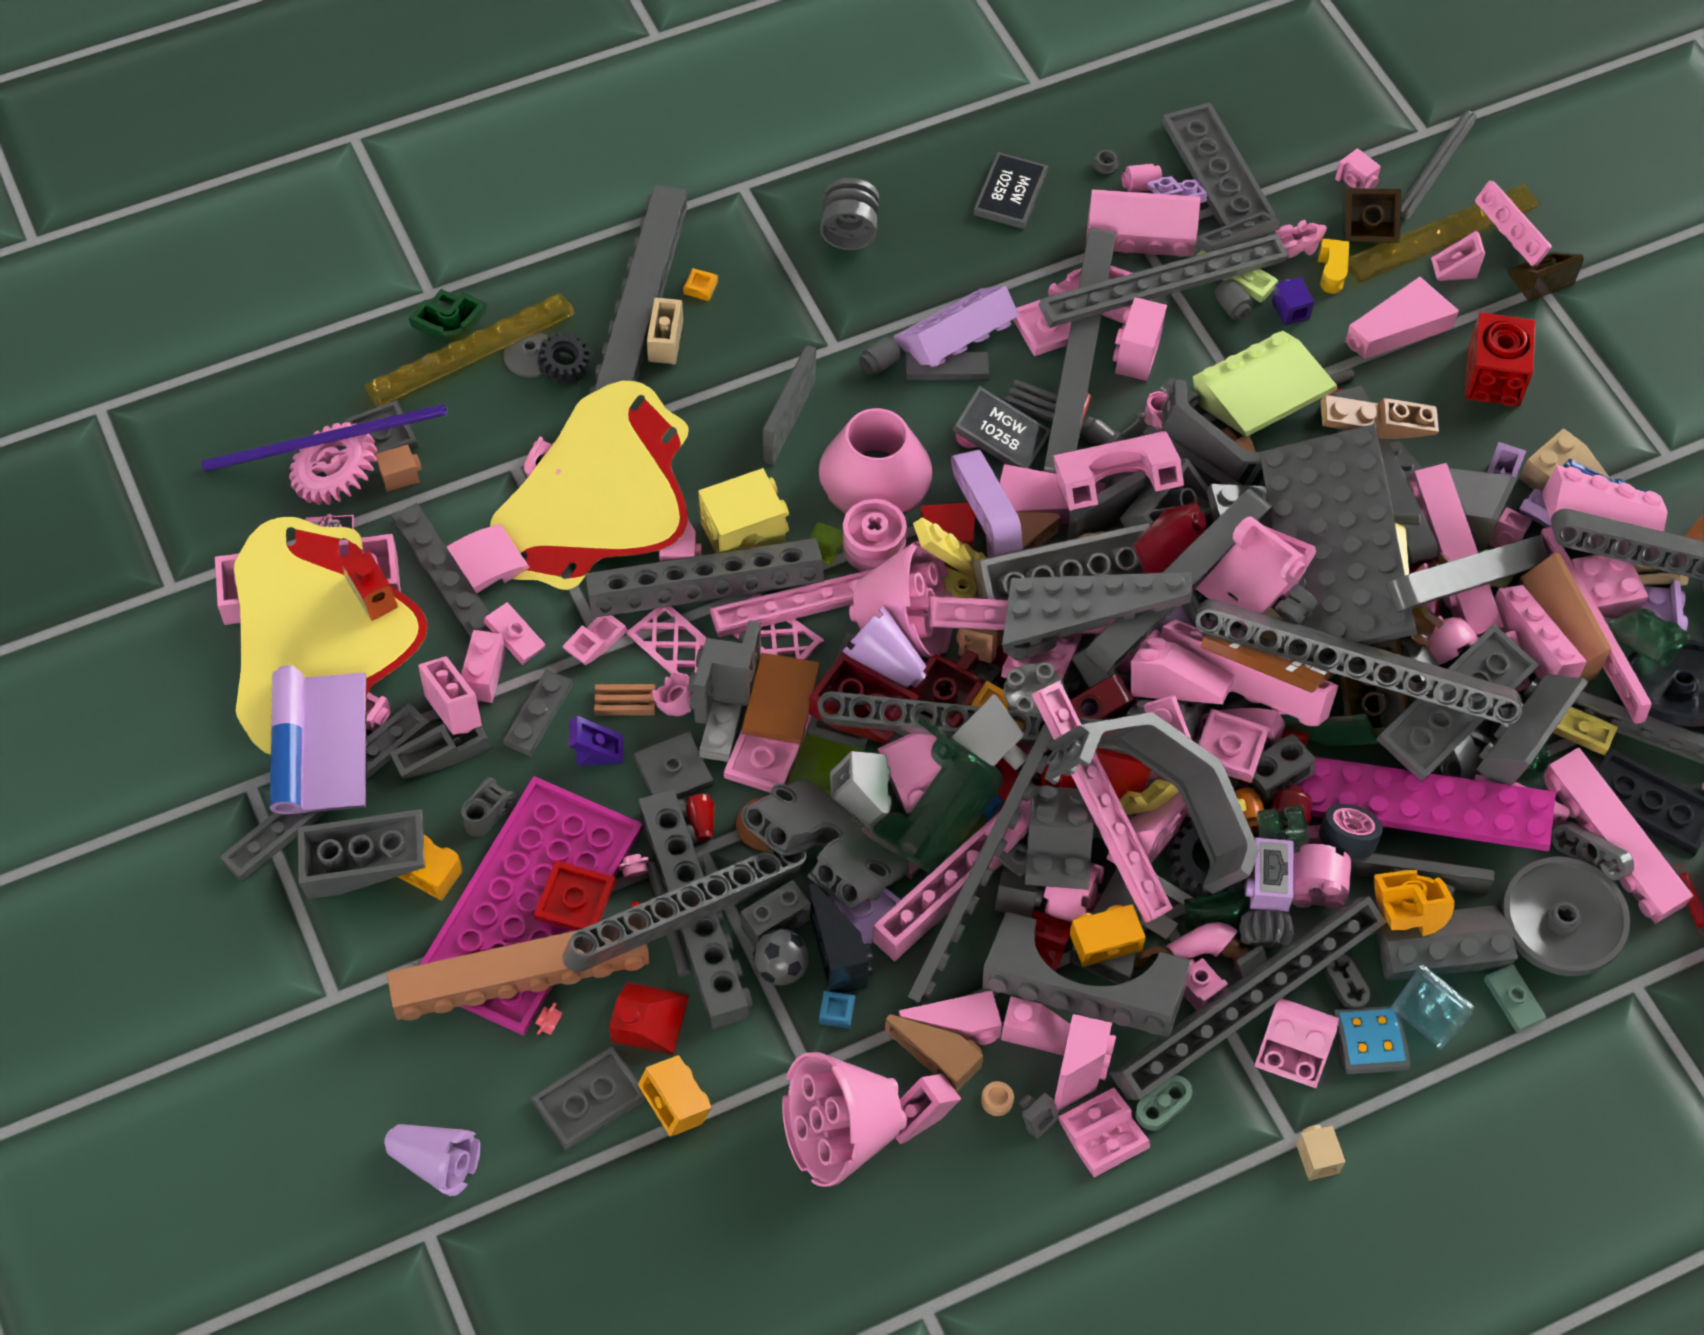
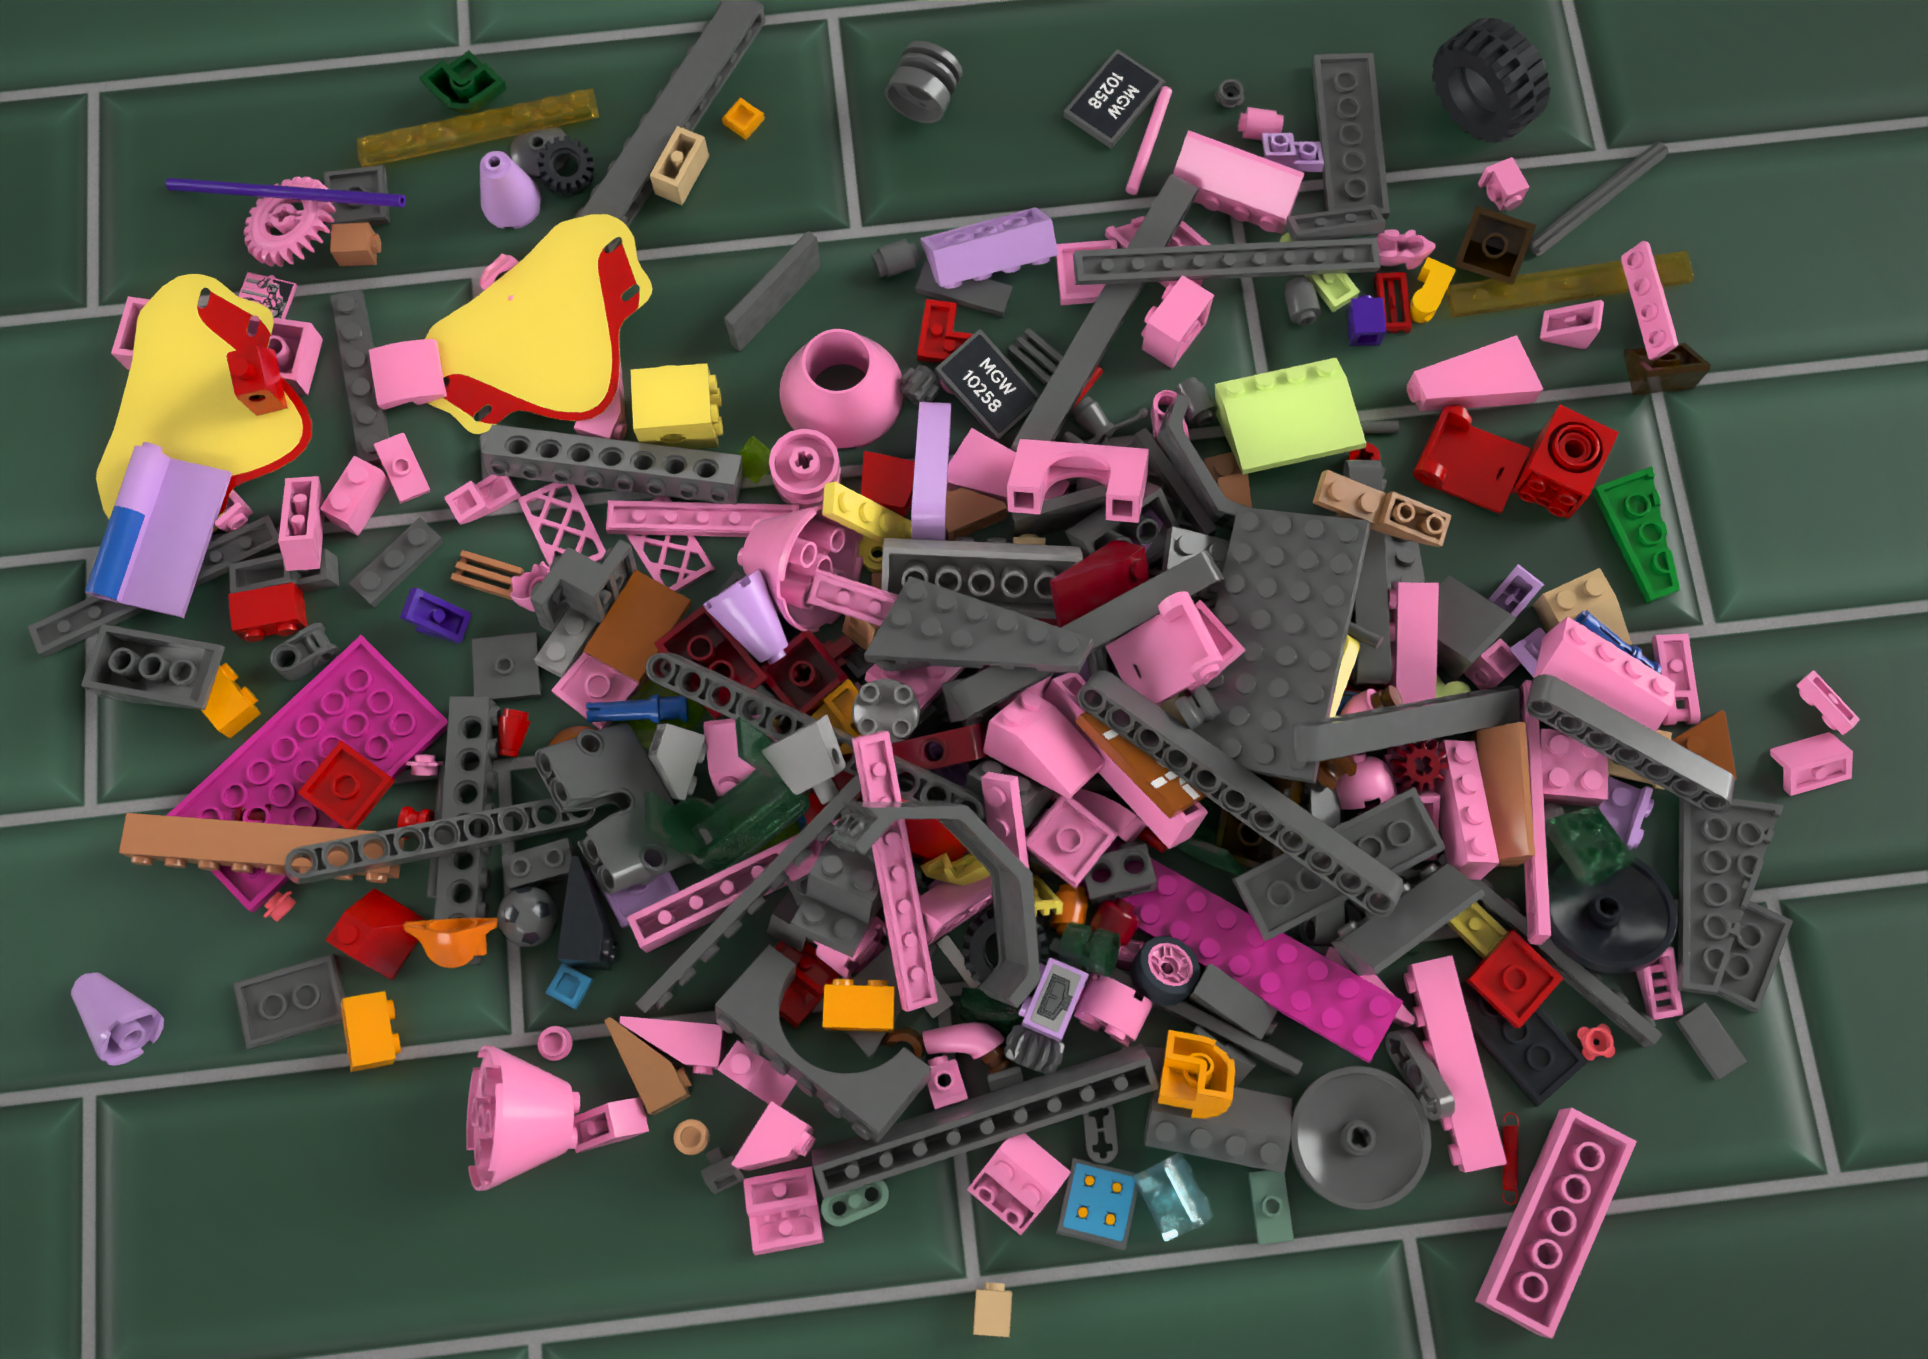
camera: 20 degrees right, 15 degrees up
none -> red brick [228,582,307,642]
none -> orange hat [404,918,498,968]
none -> lavender cone [480,151,542,229]
none -> bright pink plate [538,1026,573,1061]
none -> blue pin [586,694,689,724]
none -> dark grey gear [900,364,940,406]
none -> red plate [917,299,973,364]
none -> bright pink bar [1126,86,1172,195]
none -> dark grey slope [1185,963,1278,1040]
none -> red tile [1373,272,1412,334]
none -> dark red gear [1390,739,1449,793]
none -> red door [1413,405,1531,514]
none -> black tyre [1432,18,1551,143]
none -> red plate [1465,930,1563,1028]
none -> green wing [1592,466,1680,604]
none -> bright pink plate [1652,634,1701,726]

